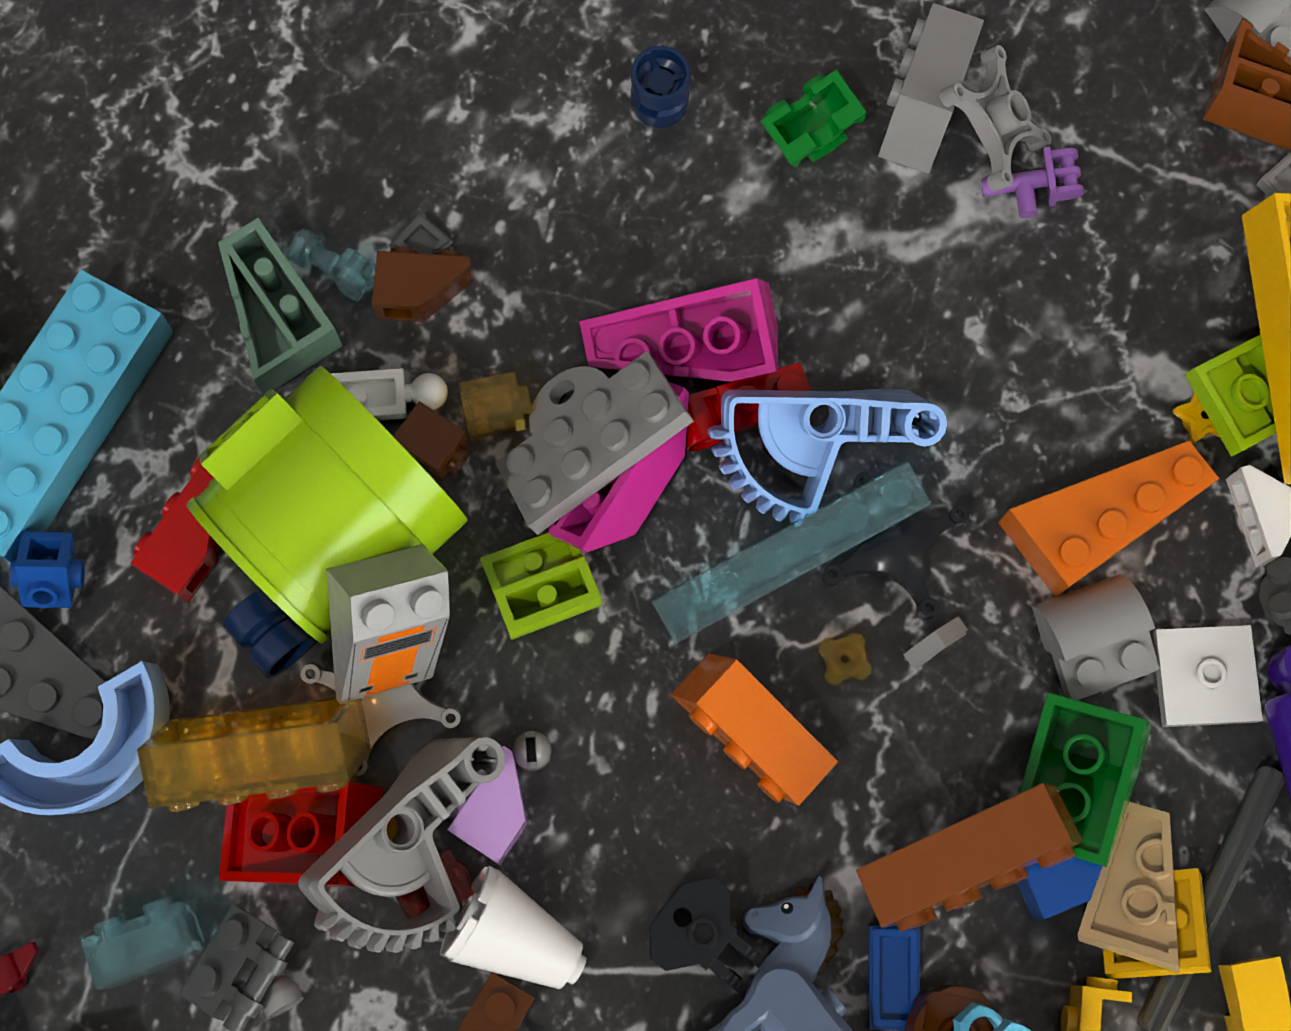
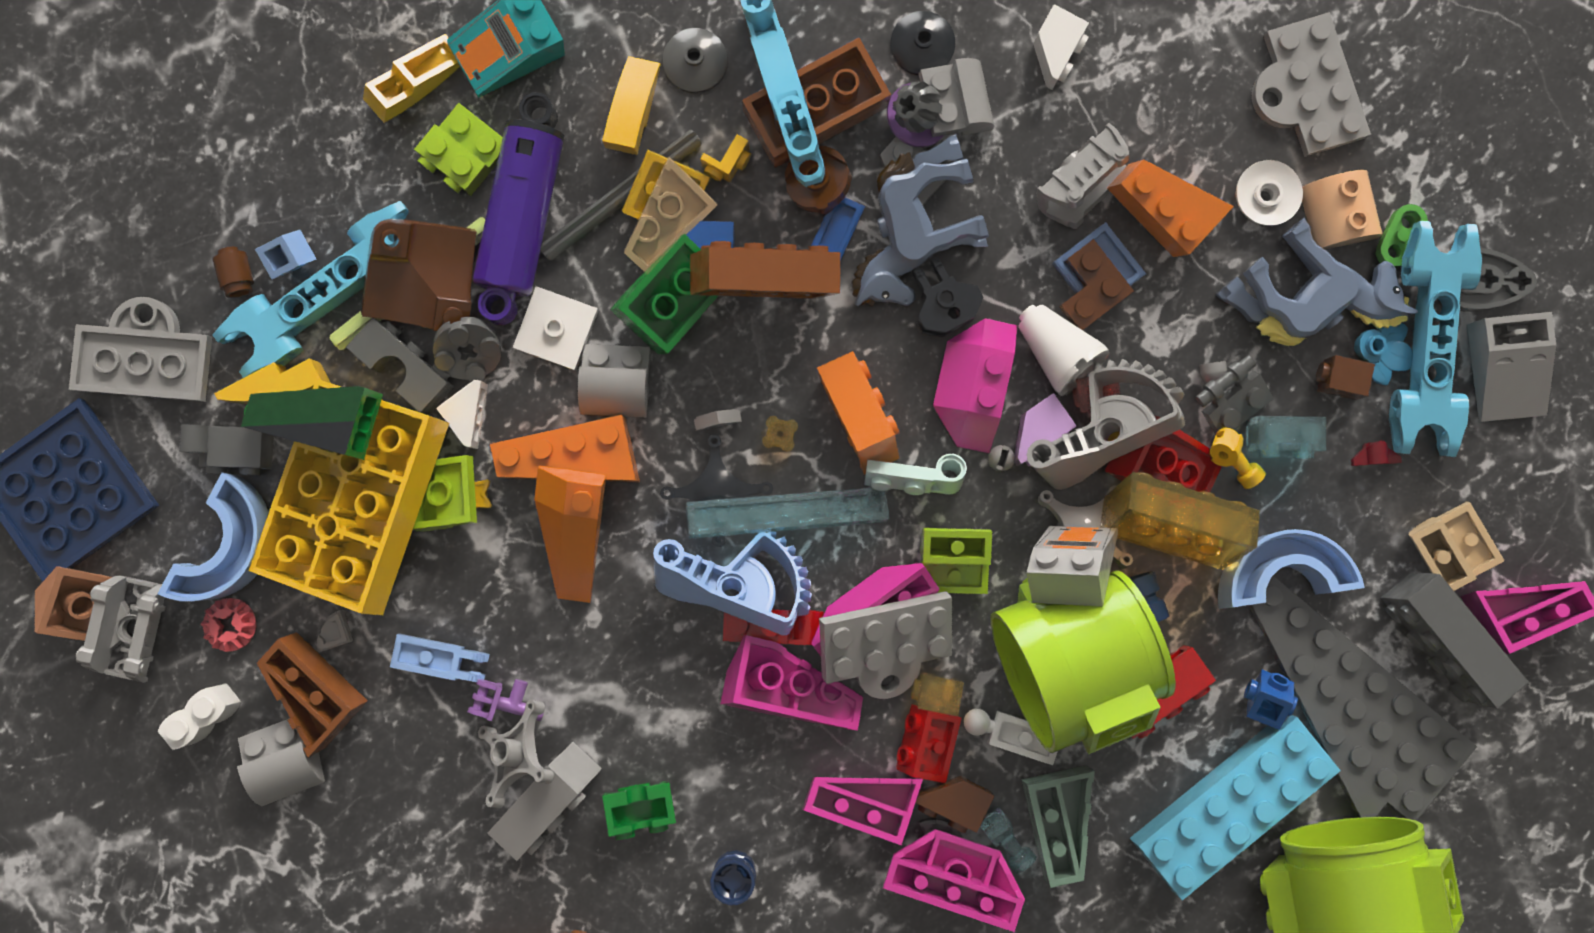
camera: 150 degrees left, 10 degrees up
reddish brown brick [393,401,470,482] -> none
none -> light blue hinge [390,634,490,682]
none -> orange wedge [534,465,606,603]
none -> dark pink wedge [802,777,923,846]
none -> light aqua plate [864,454,967,495]
none -> dark pink wedge [883,829,1025,932]
none -> red bracket [896,704,962,783]
none -> dark pink wedge [933,318,1017,454]
none -> yellow leg [1210,428,1266,489]

